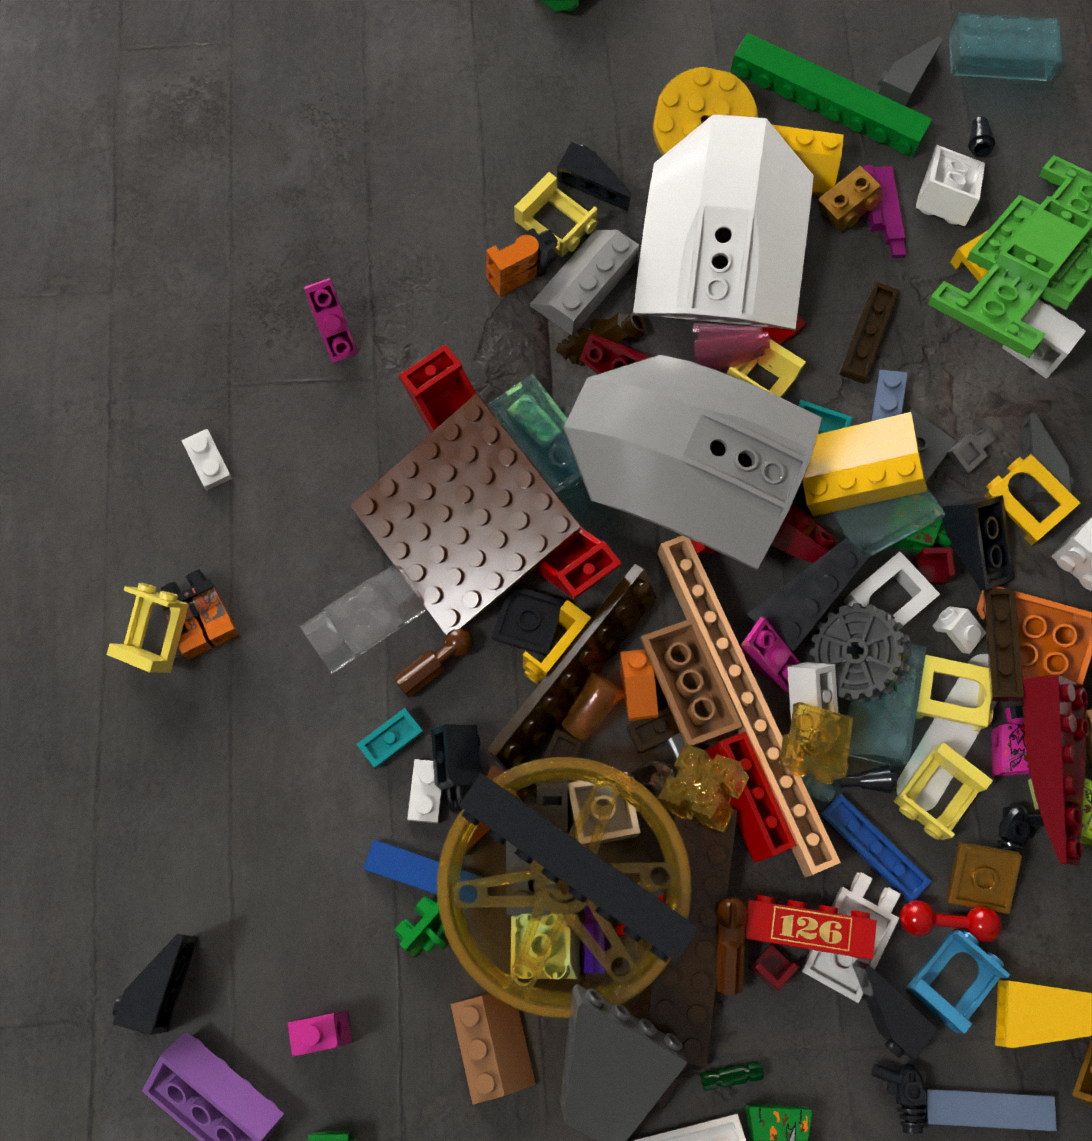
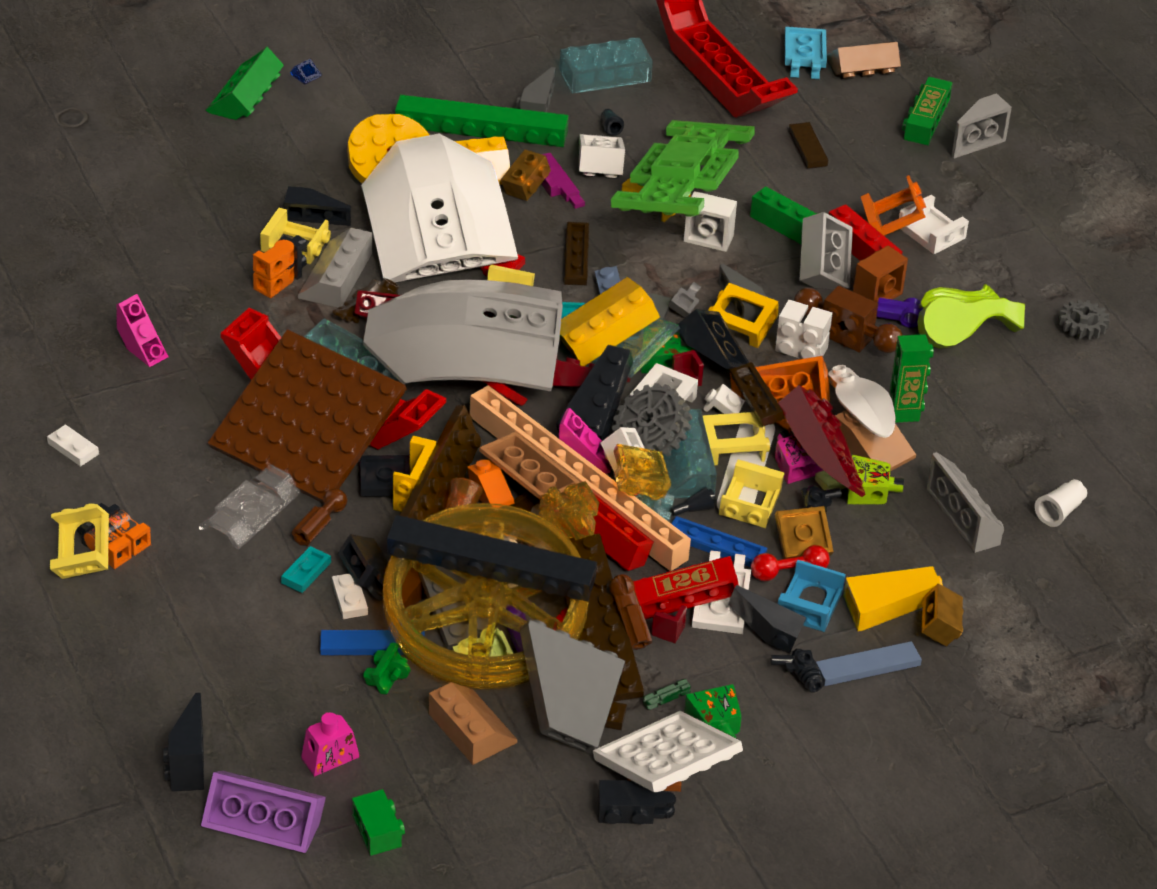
camera: 20 degrees left, 30 degrees down
clear pink cone [693,322,770,372] -> none

